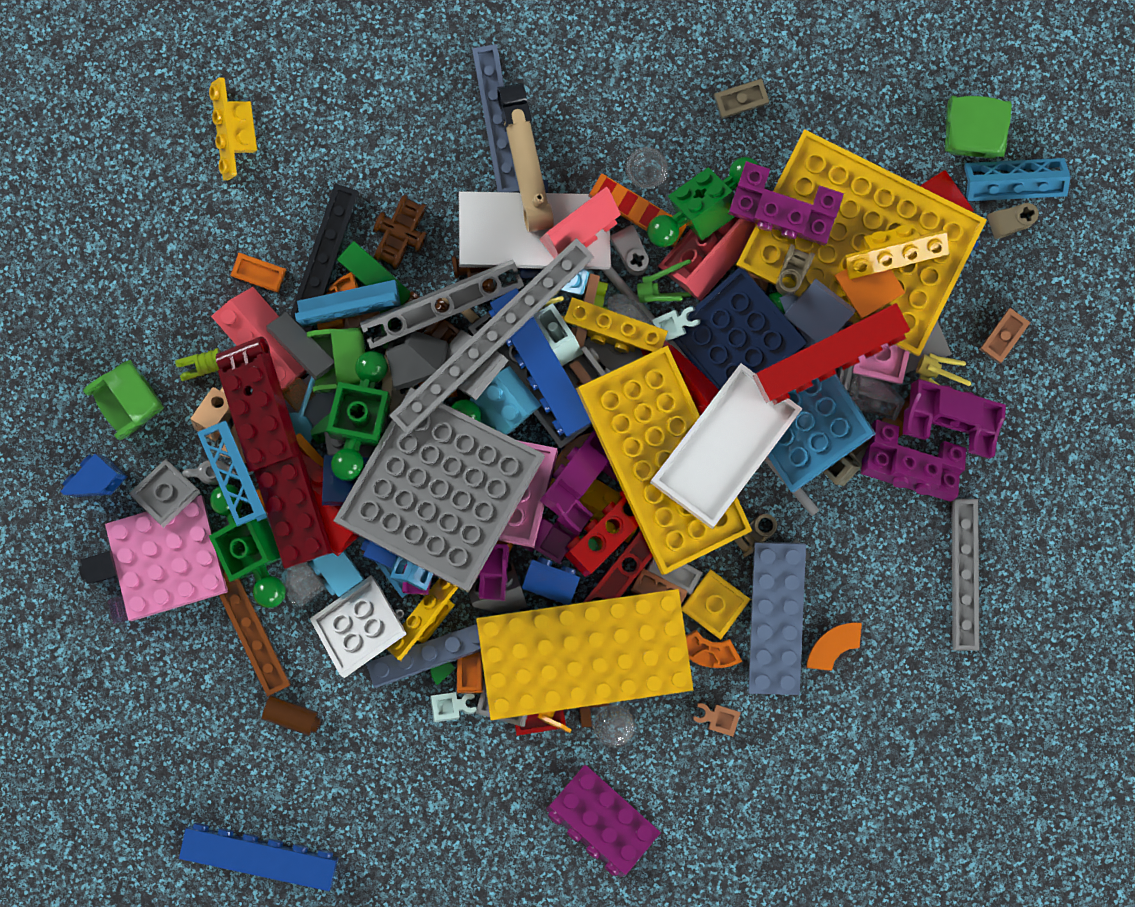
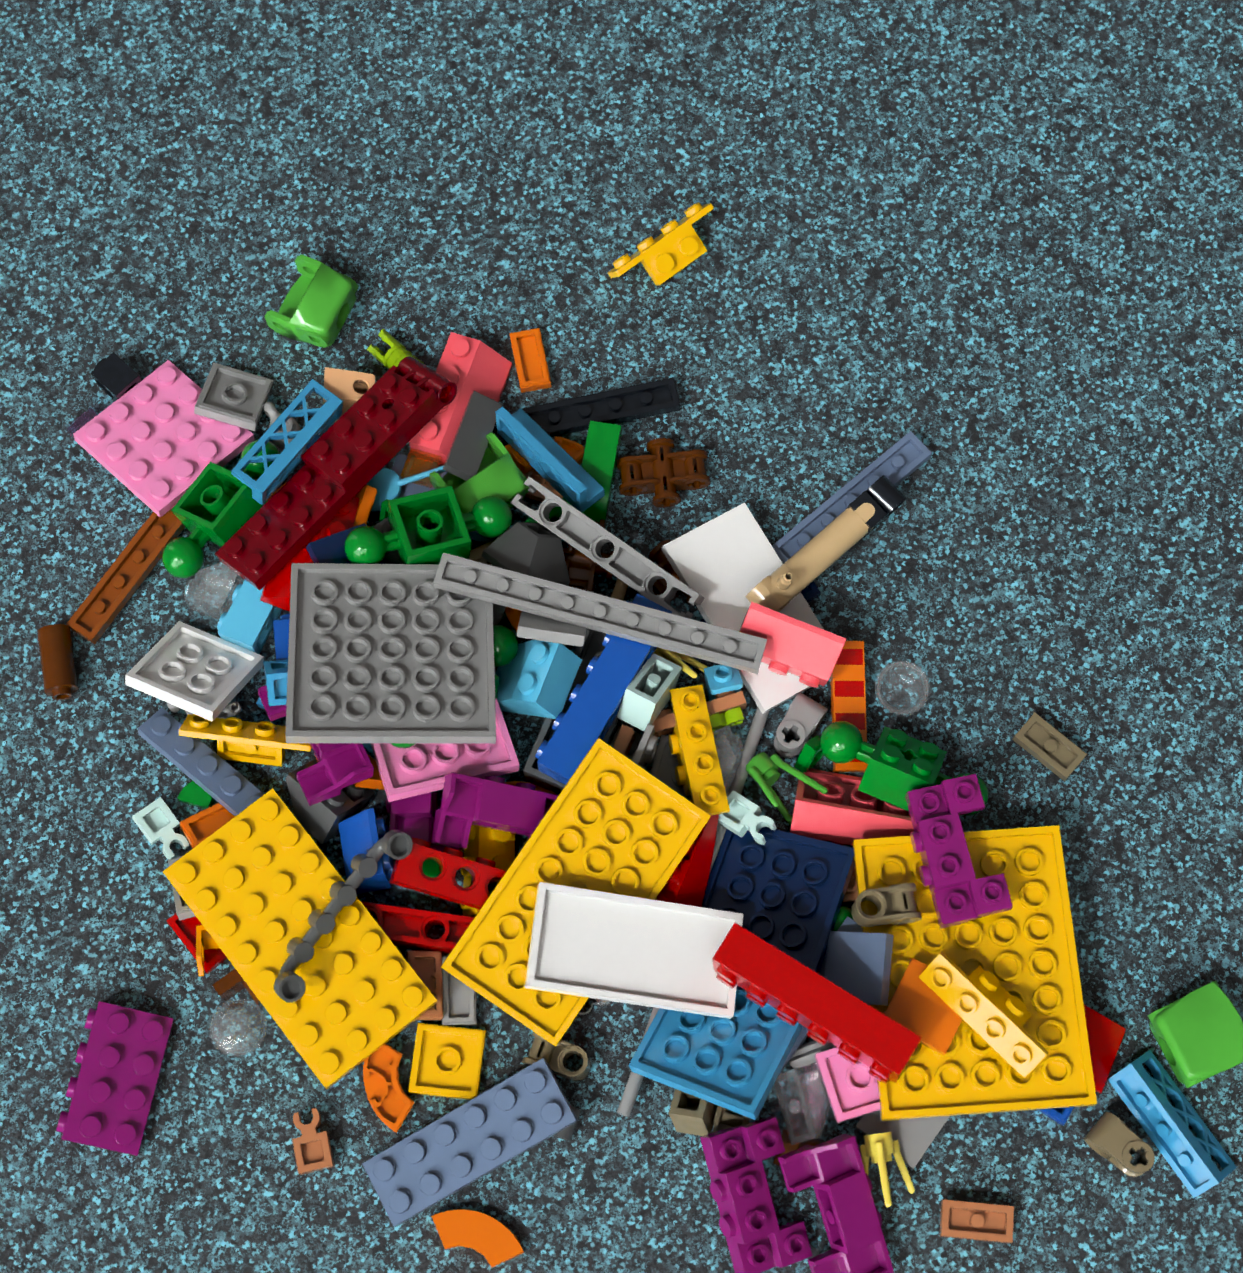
camera: 65 degrees right, 15 degrees down
blue slope [60,453,128,497] -> none
none -> dark grey bar [274,829,413,1002]
none -> green tile [794,735,824,773]

